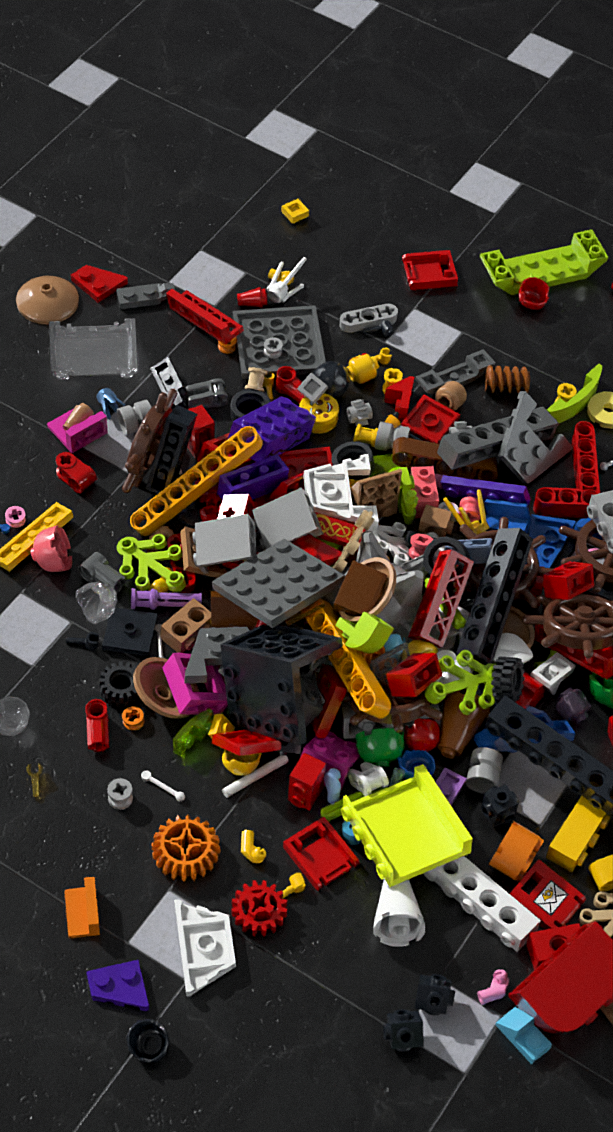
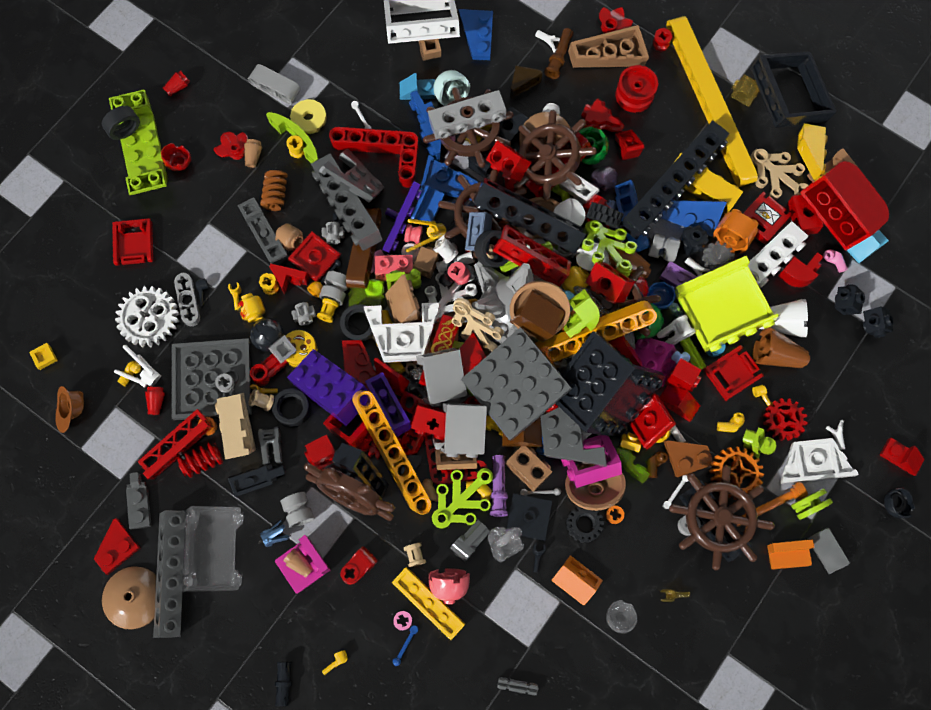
camera: 85 degrees left, 20 degrees up
red piece [85,699,109,752] -> none
dark purple wing [86,960,149,1011] -> none
none -> dark orange piece [56,386,84,433]
none -> black tyre [102,106,140,140]
none -> white gear [115,286,179,347]
none -> dark grey brick [153,510,186,638]
none -> red piece [177,443,223,477]
none -> red plate [214,132,248,160]
none -> tan wedge [215,393,256,459]
none -> medium nougat cone [244,139,262,168]
none -> tan bush [404,543,426,568]
none -> white piece [433,234,458,264]
none -> orange panel [552,555,603,605]
none -> reddish brown arm [647,451,668,478]
none -> red slope [659,385,700,422]
none -> blue wing [661,200,727,237]
none -> dark orange wing [663,440,713,477]
none -> reddish brown brick [669,465,775,570]
none -> white bar [685,257,710,277]
none -> clear gear [702,241,735,271]
none -> orange piece [725,482,808,533]
none -> lime hips [743,427,776,458]
none -> dark orange cone [753,327,810,368]
none -> red brick [778,252,823,287]
none -> lime head [791,488,833,520]
none -> dark grey slope [807,528,850,574]
none -> white bar [826,420,845,450]
none -> red slope [880,438,925,476]

